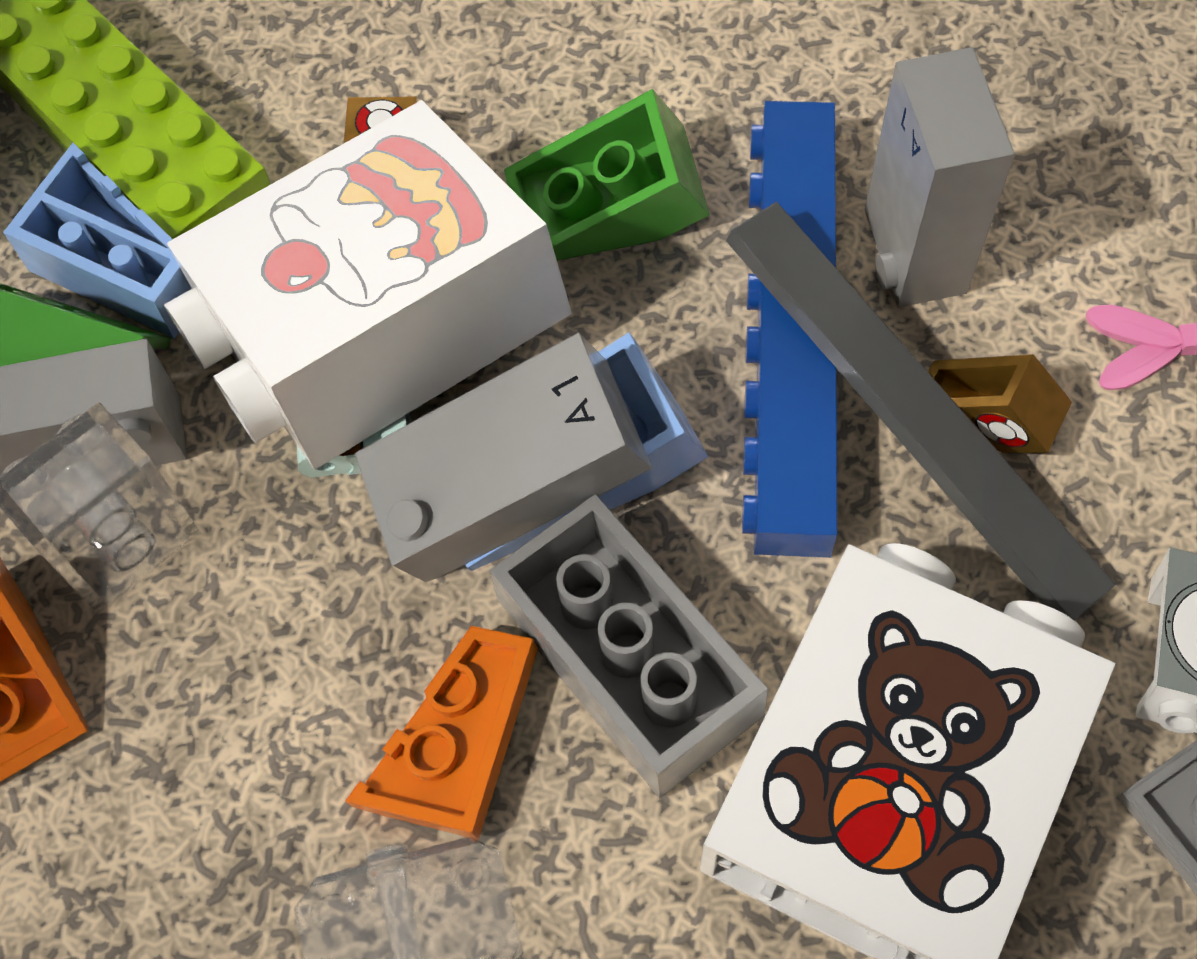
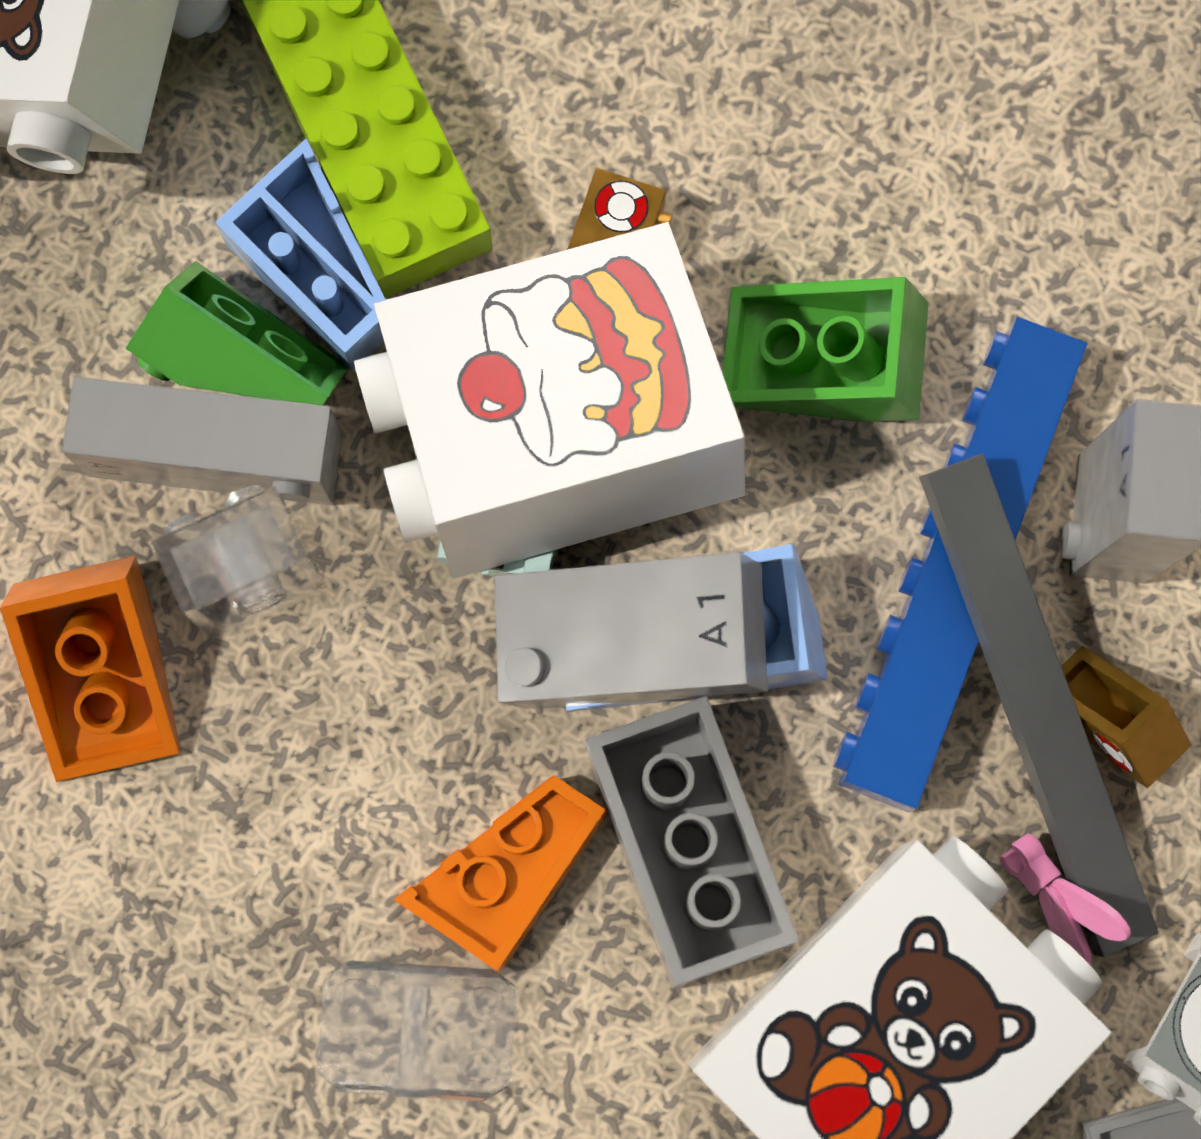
camera: 10 degrees right, 15 degrees up
none -> bright pink piece [1000,833,1131,967]

